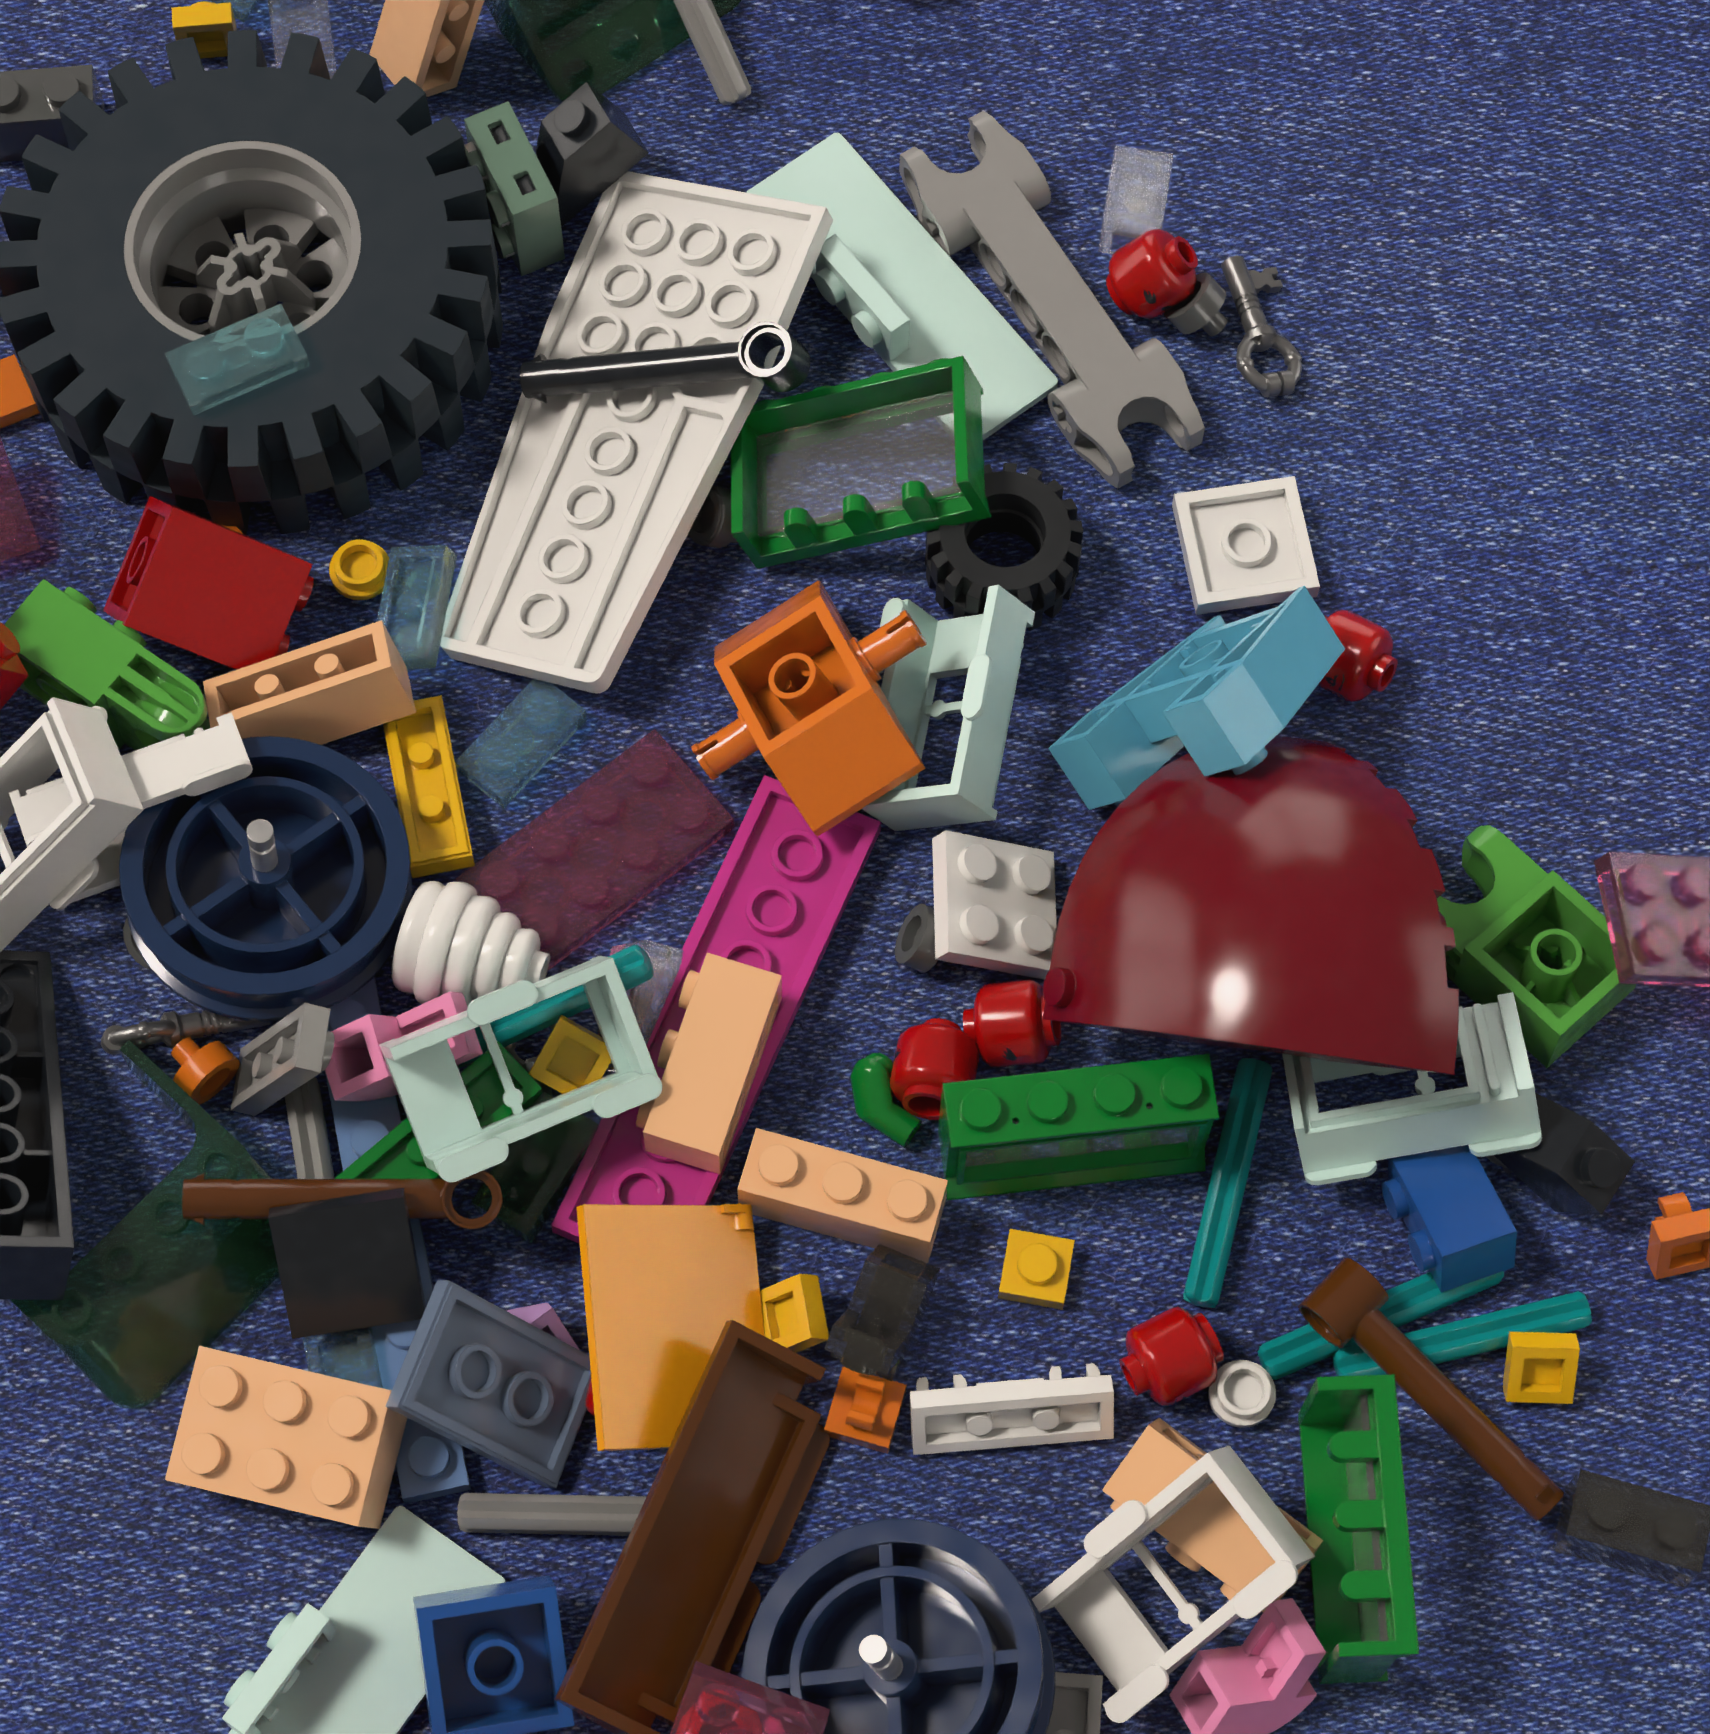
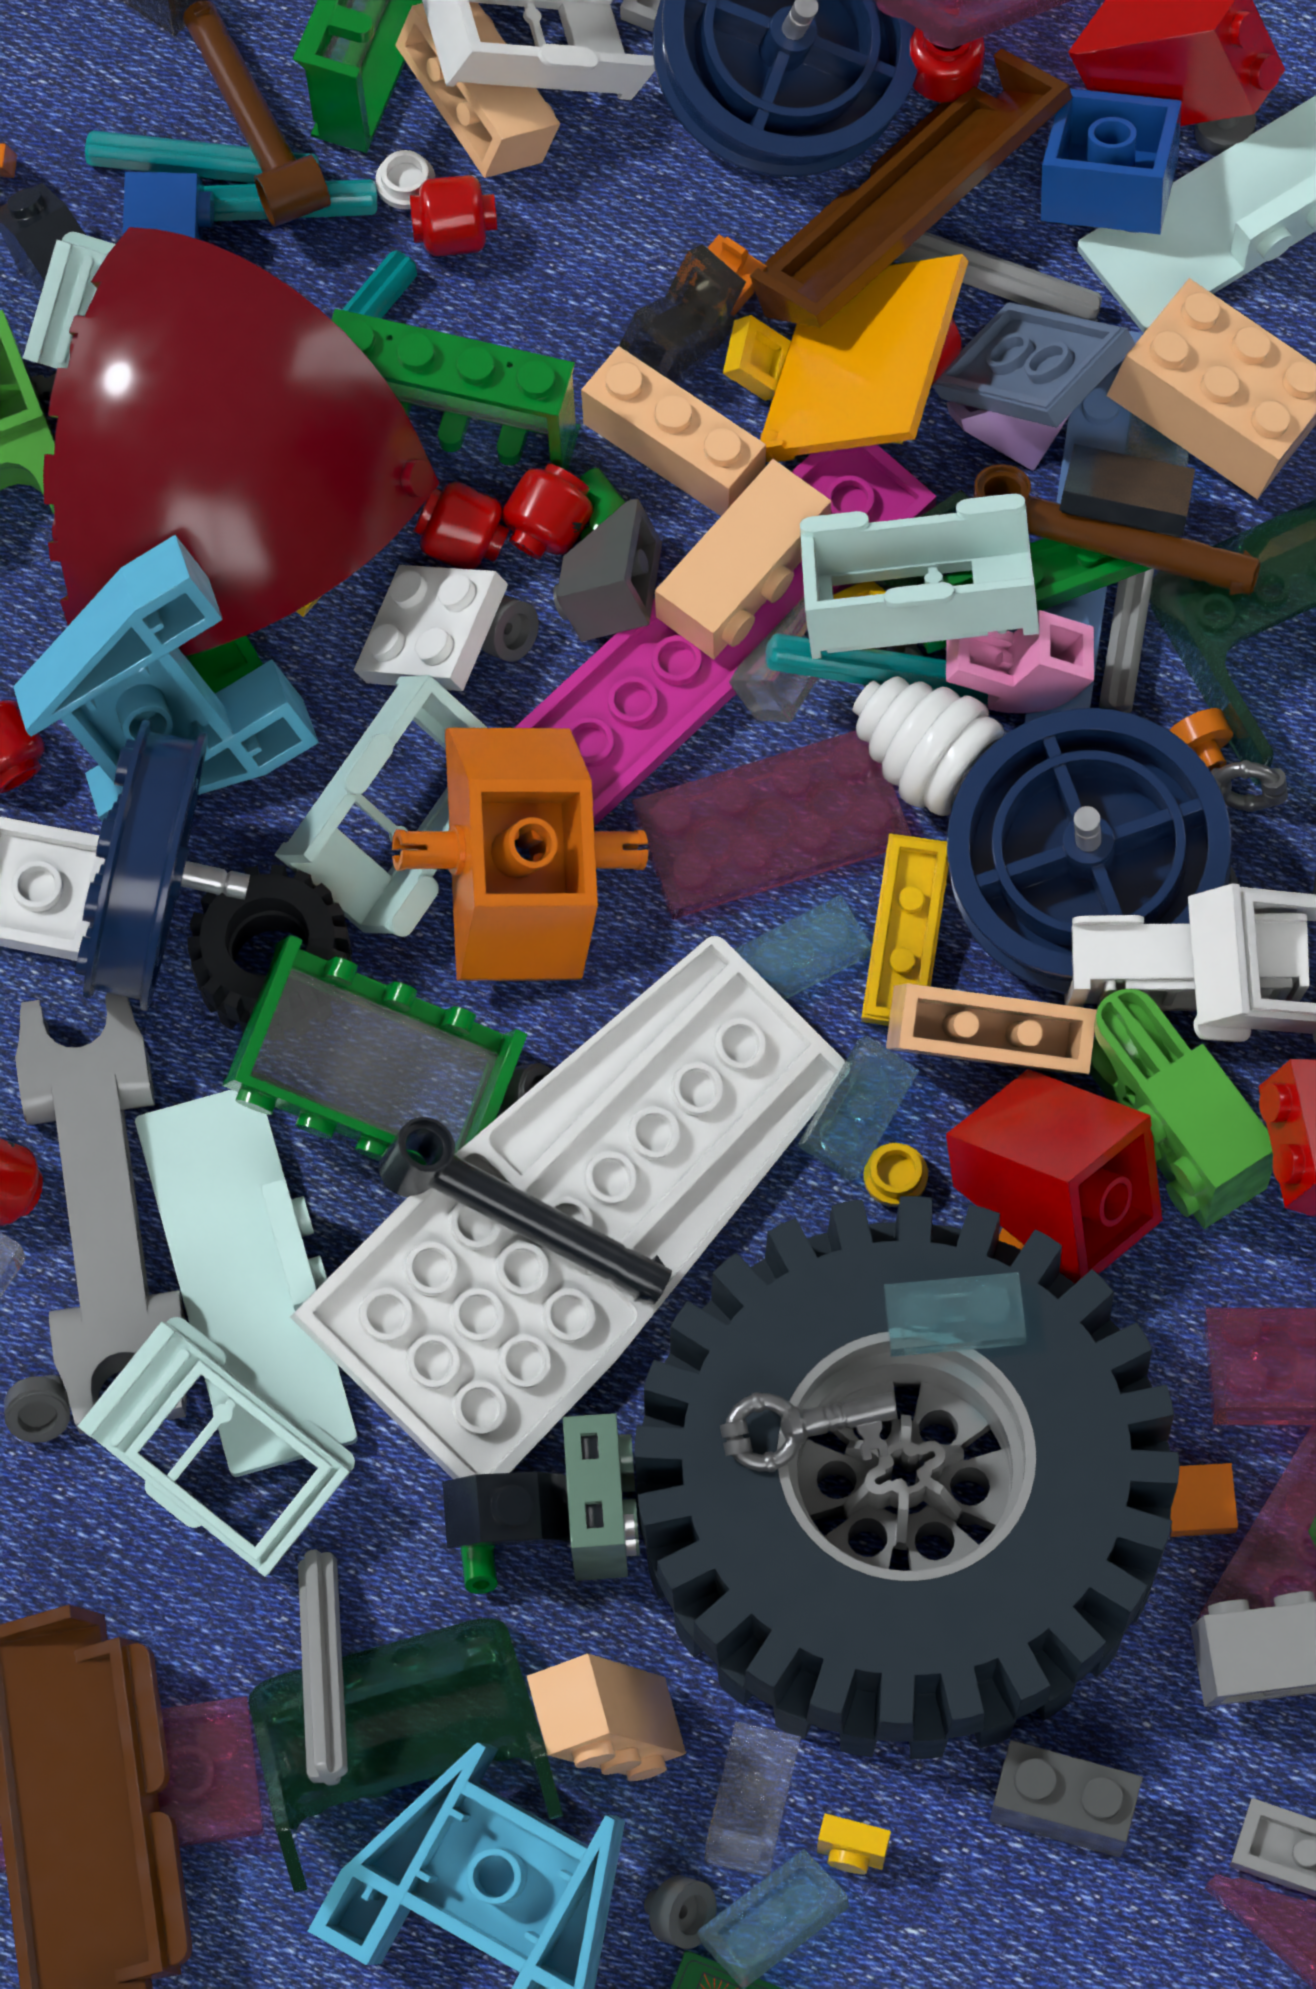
camera: 155 degrees left, 0 degrees up
light grey plate [230,1003,334,1116] -> none
white plate [910,1363,1114,1455] -> none
yellow plate [998,1229,1075,1310] -> none
yellow plate [1502,1332,1580,1404] -> none
none -> dark grey tile [4,1375,70,1443]
none -> dark blue wheel [75,719,250,1011]
none -> light aqua piece [77,1317,355,1577]
none -> dark grey slope [553,498,662,642]
none -> flat silver piece [720,1392,897,1473]

